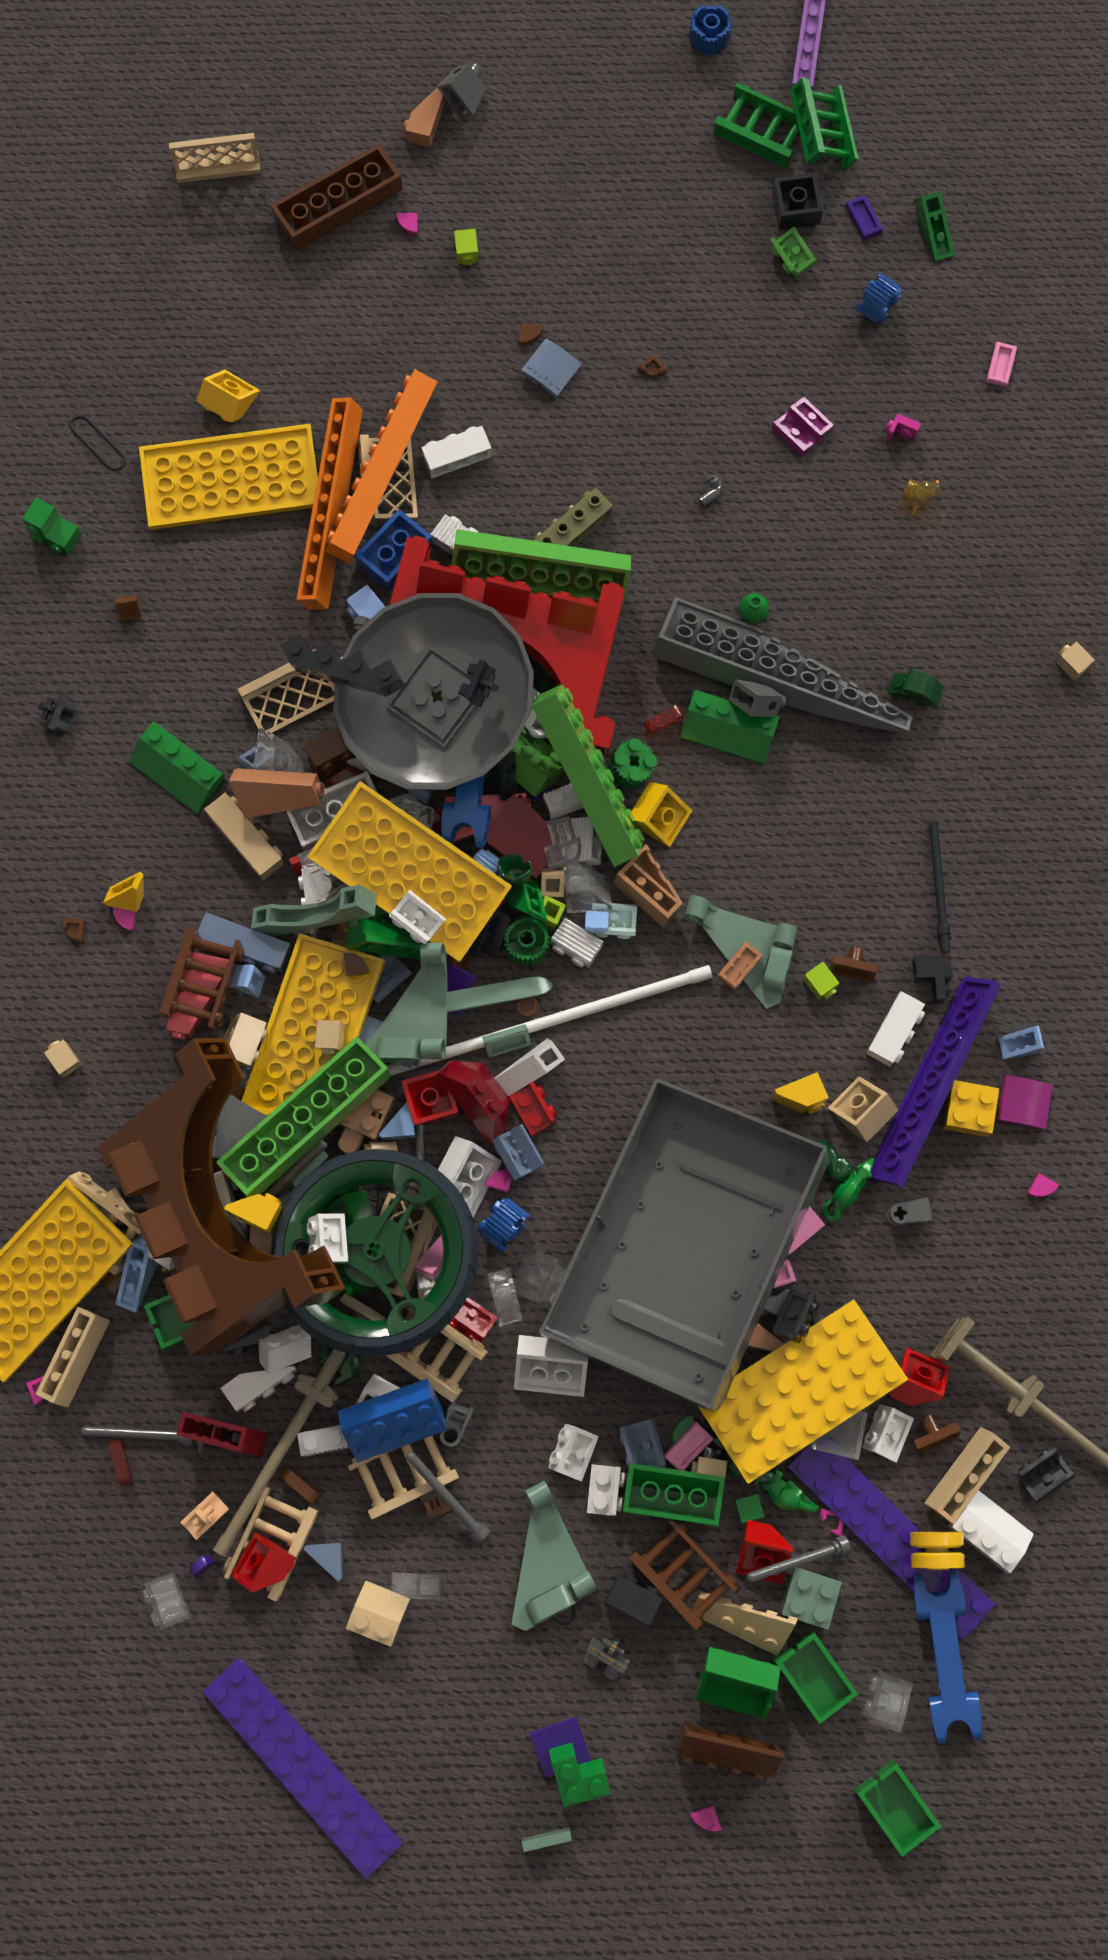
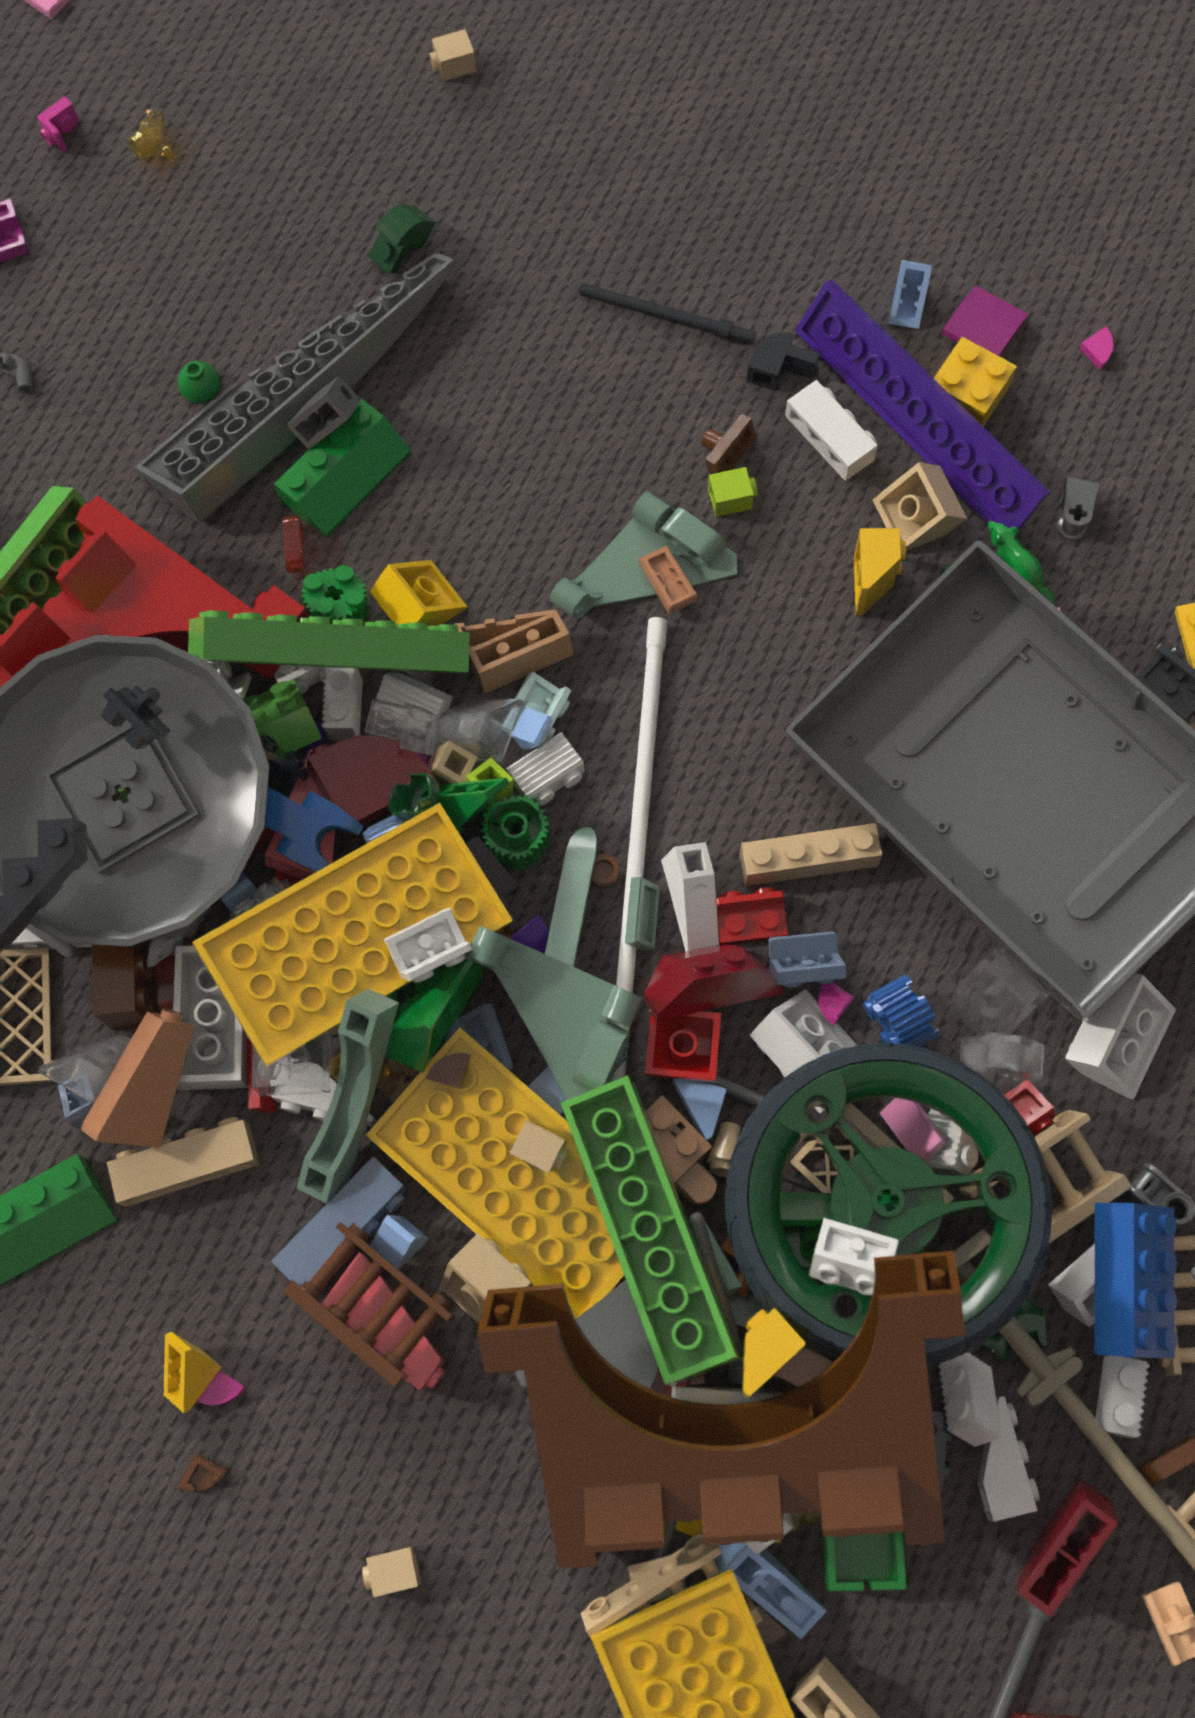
camera: 60 degrees left, 5 degrees down
none -> tan brick [740,823,882,886]

